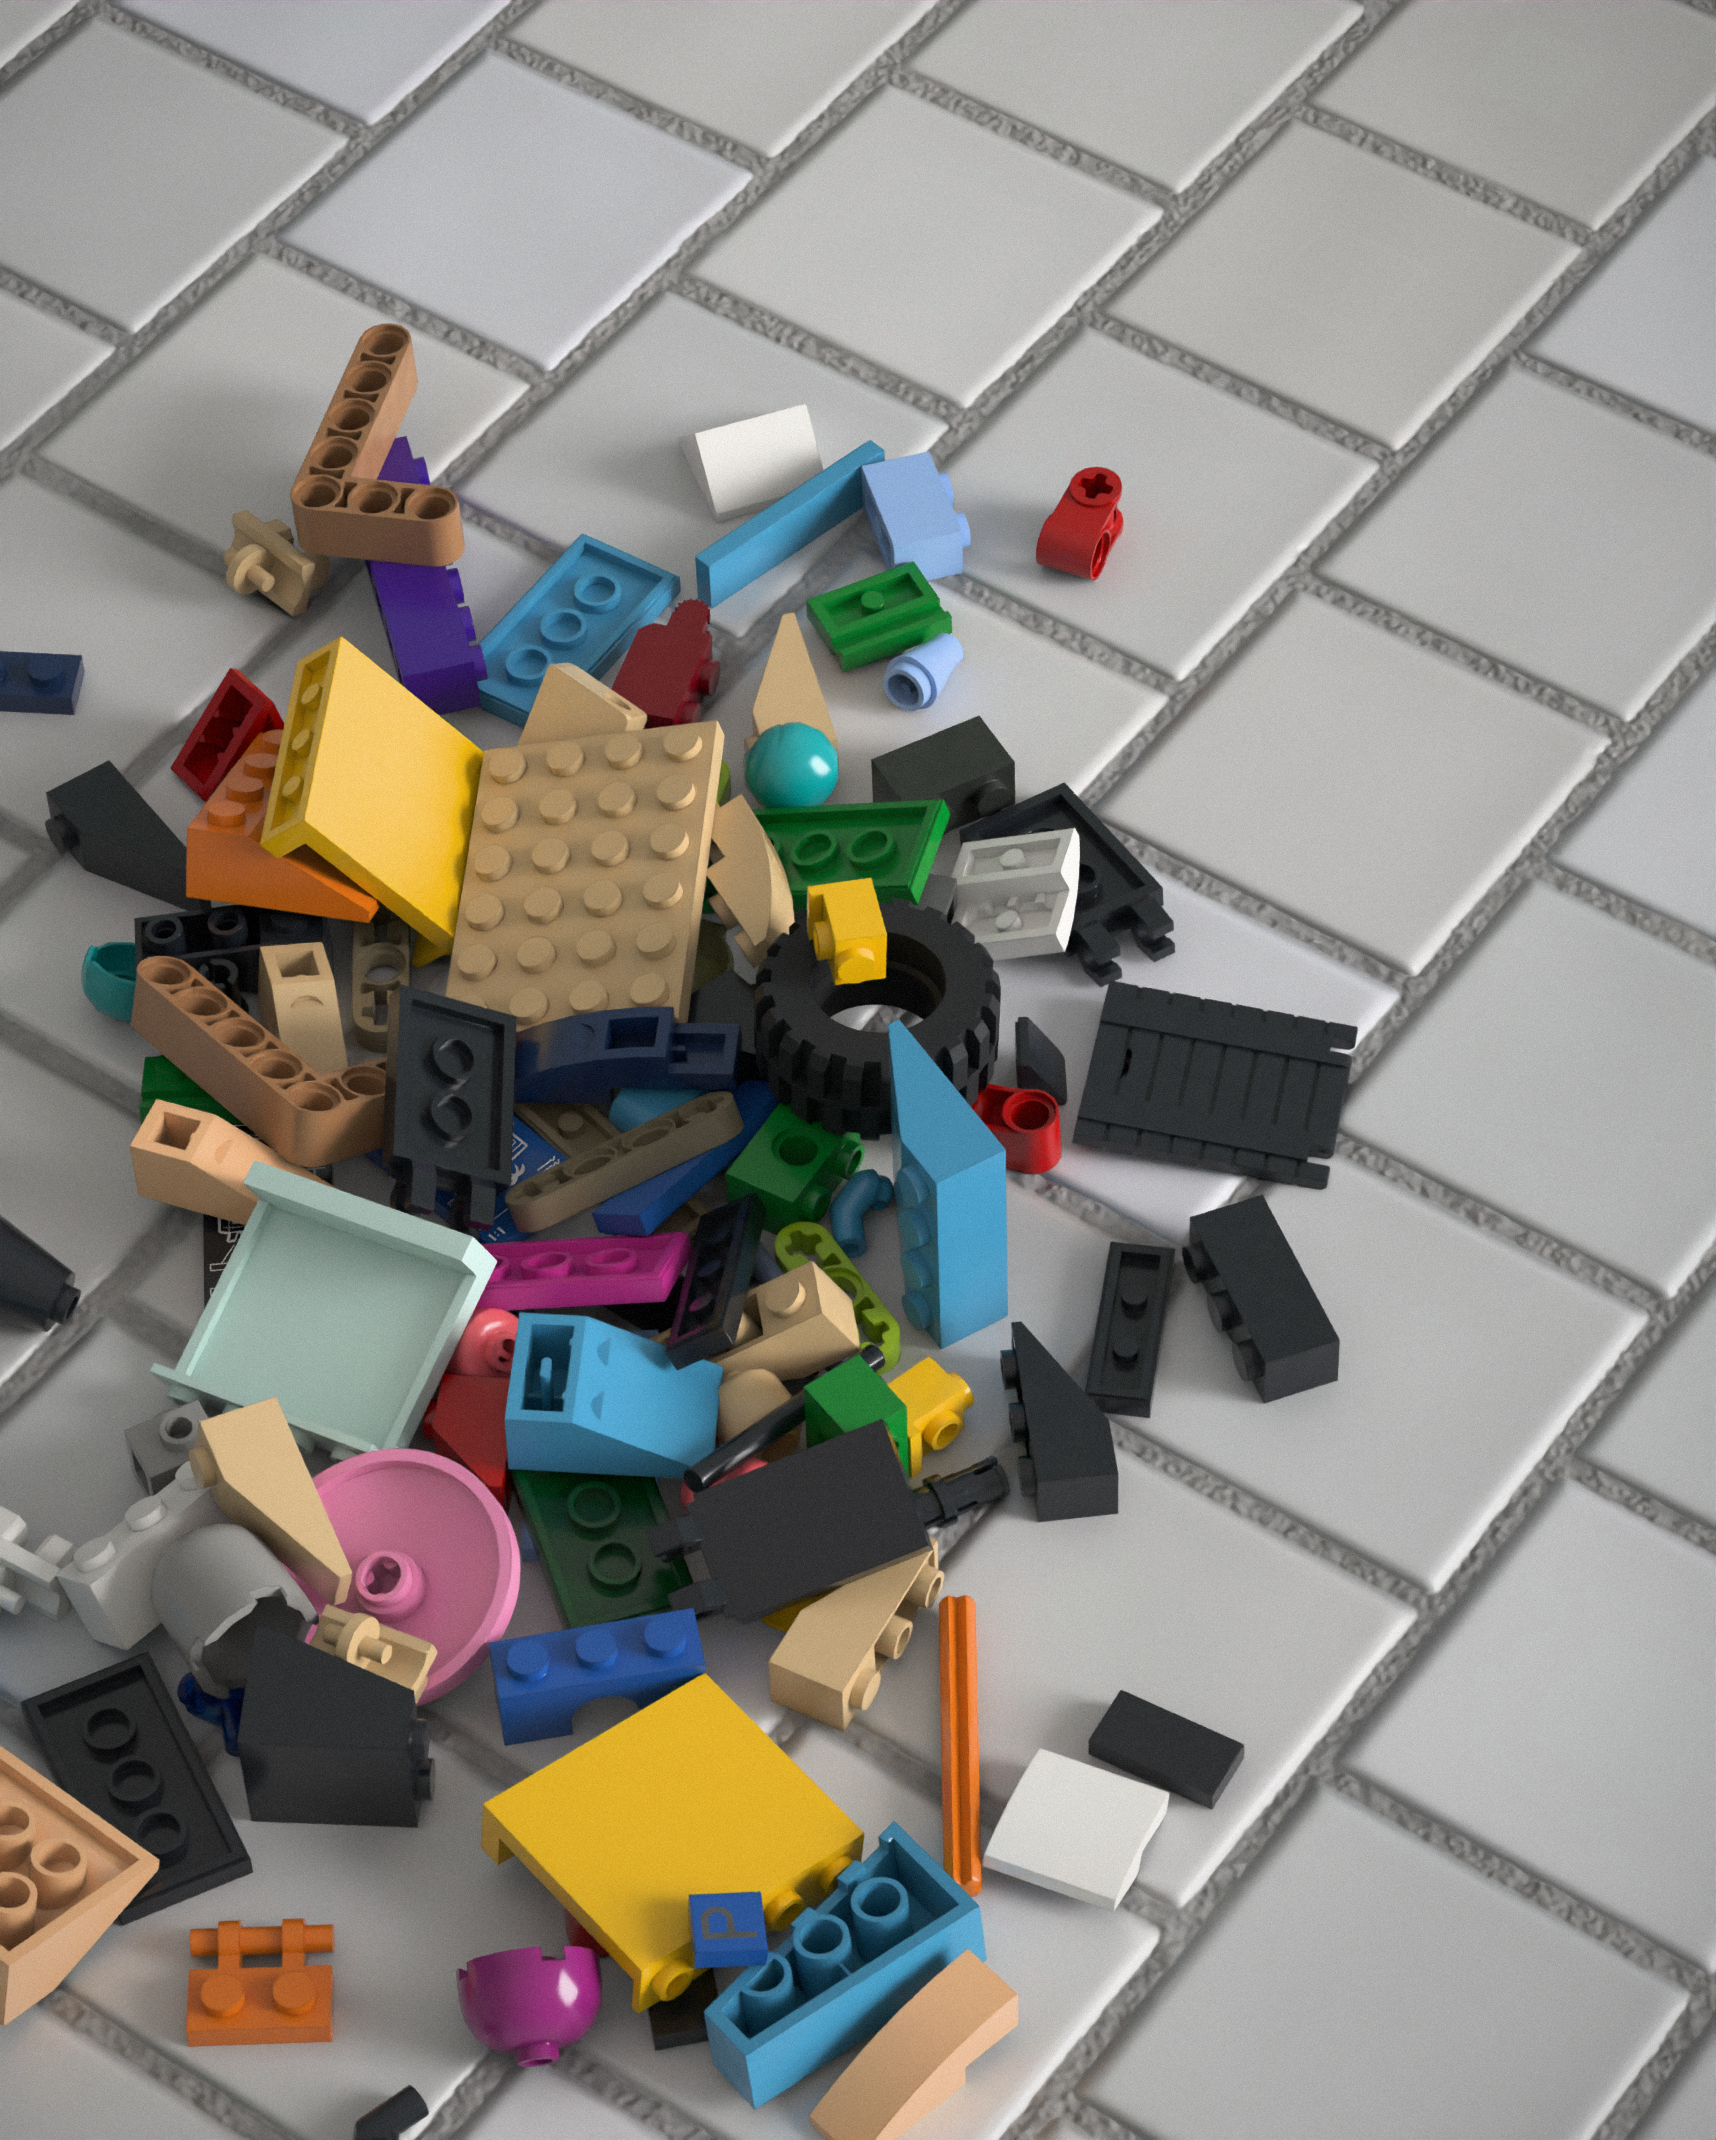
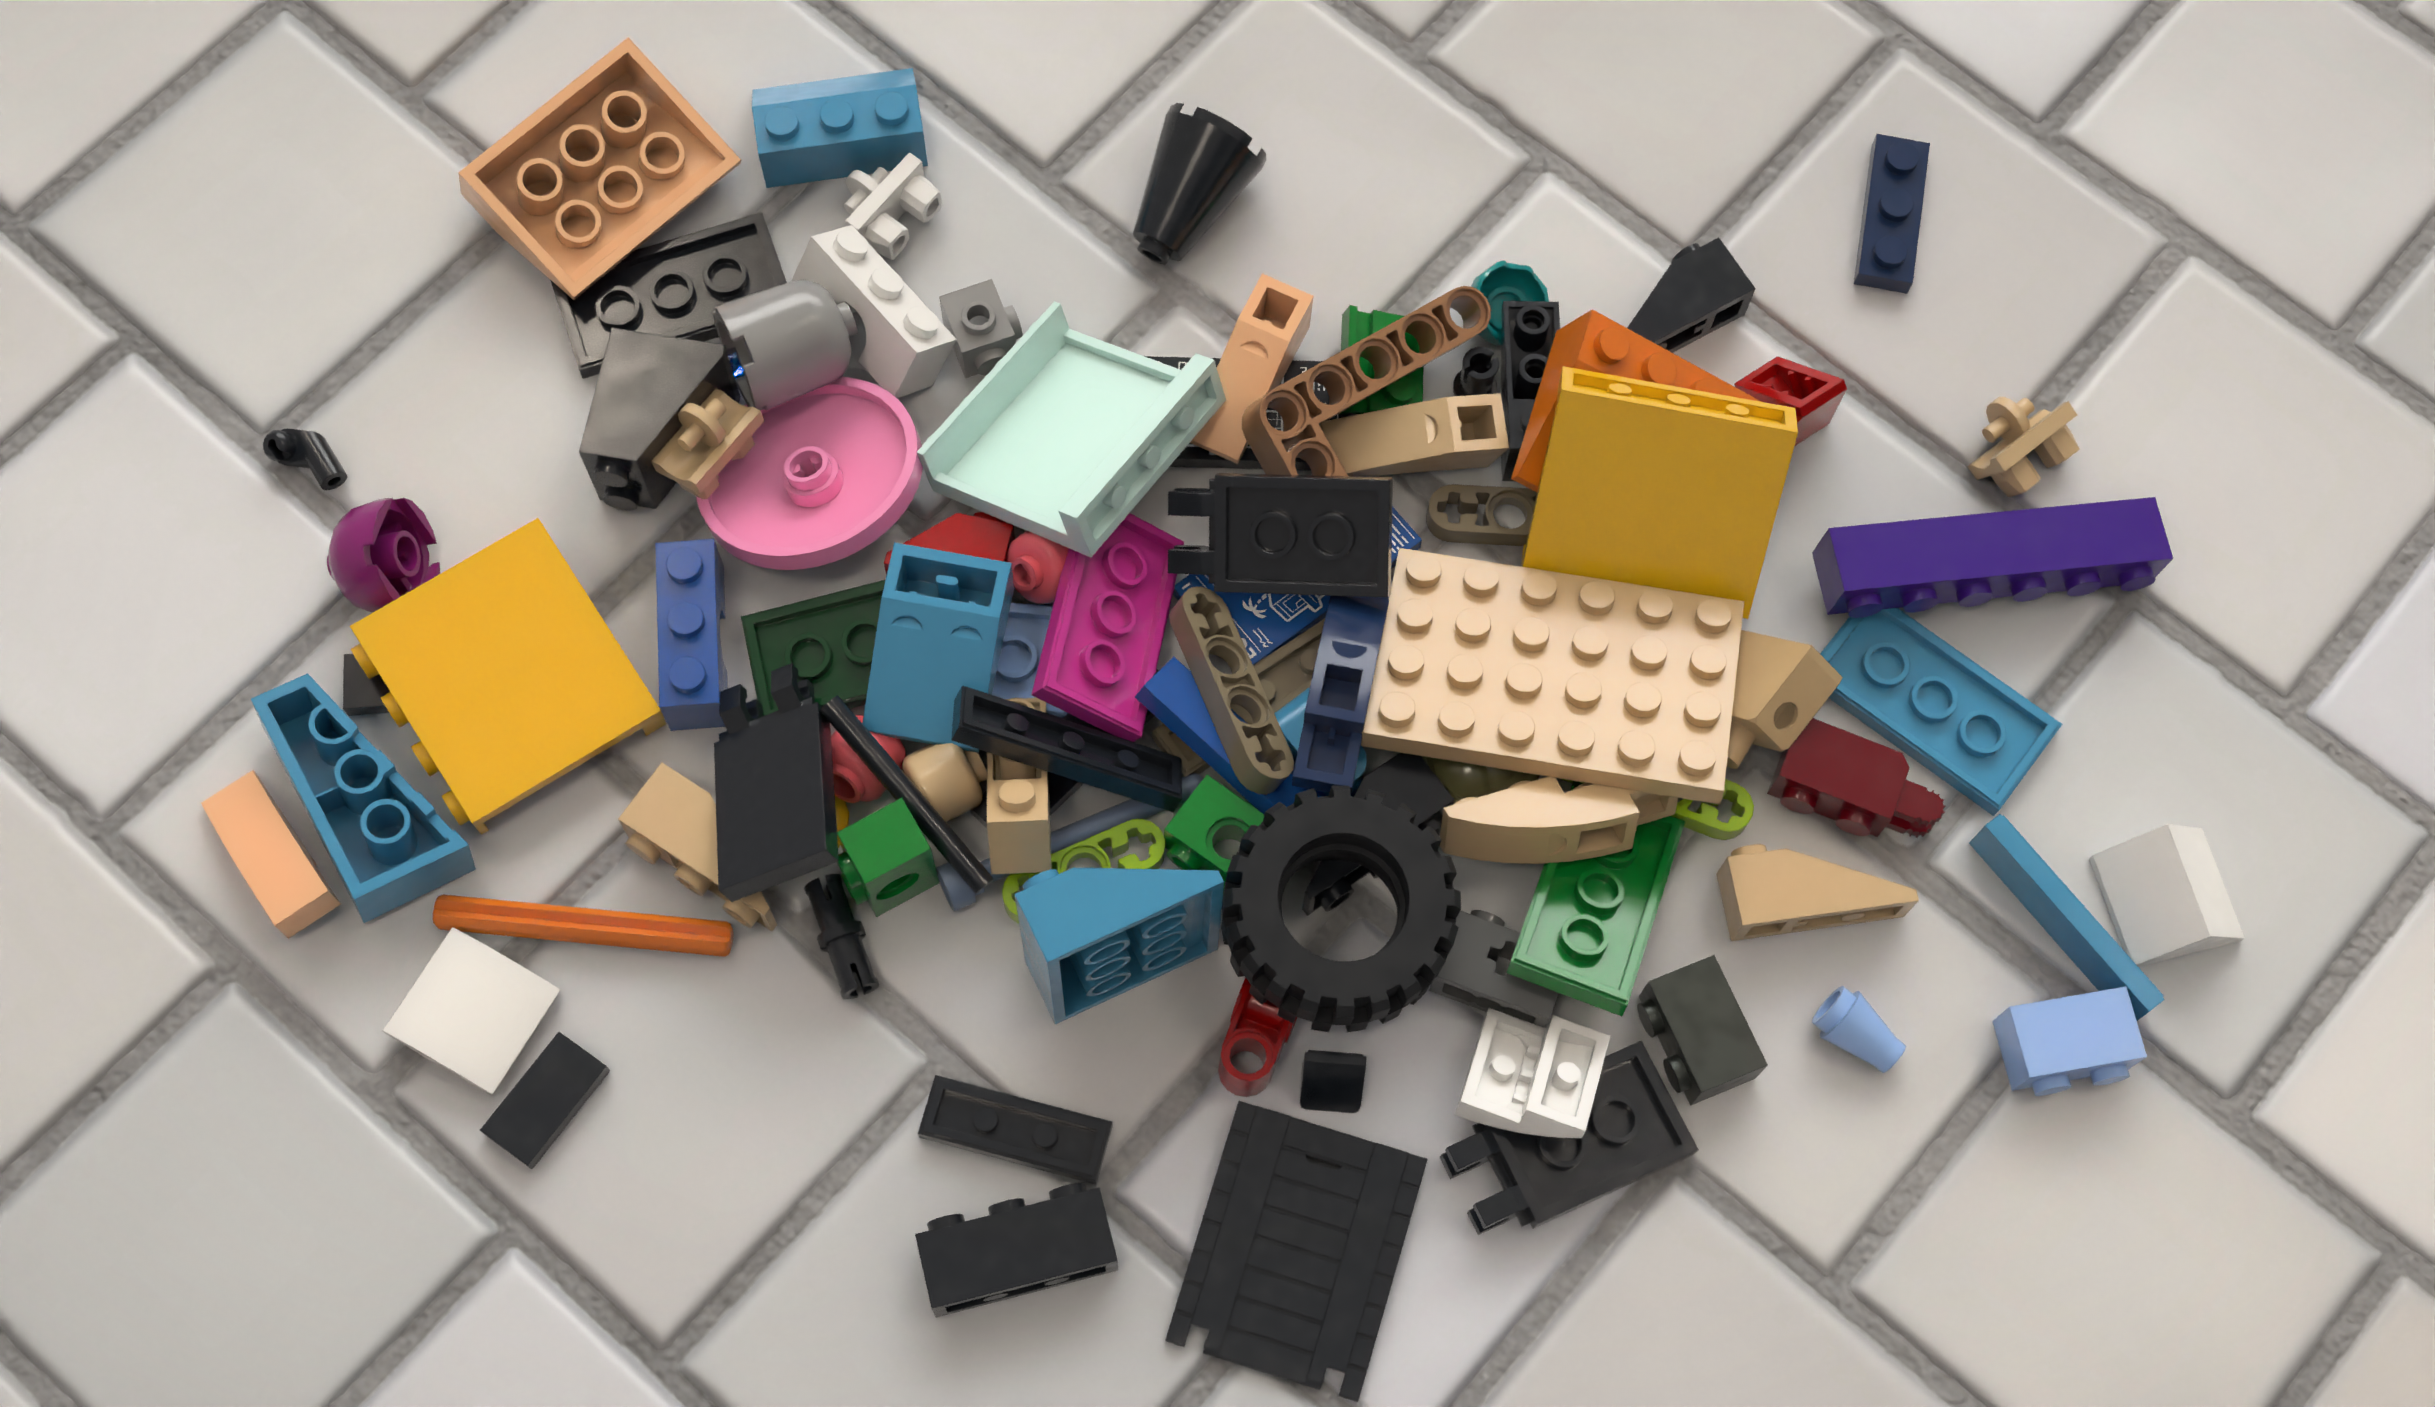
camera: 90 degrees right, 20 degrees up
orange plate [186,1918,335,2047] -> none
tan slope [189,1397,353,1606] -> none
medium nougat beam [290,323,465,567] -> none
blue tile [688,1892,768,1968] -> none
teal hair [743,722,839,808] -> none
green plate [806,561,952,672] -> none
yellow brick [807,878,887,985] -> none
yellow brick [887,1356,974,1478] -> none
black slope [1000,1321,1118,1522] -> none
red piece [1036,467,1124,581] -> none

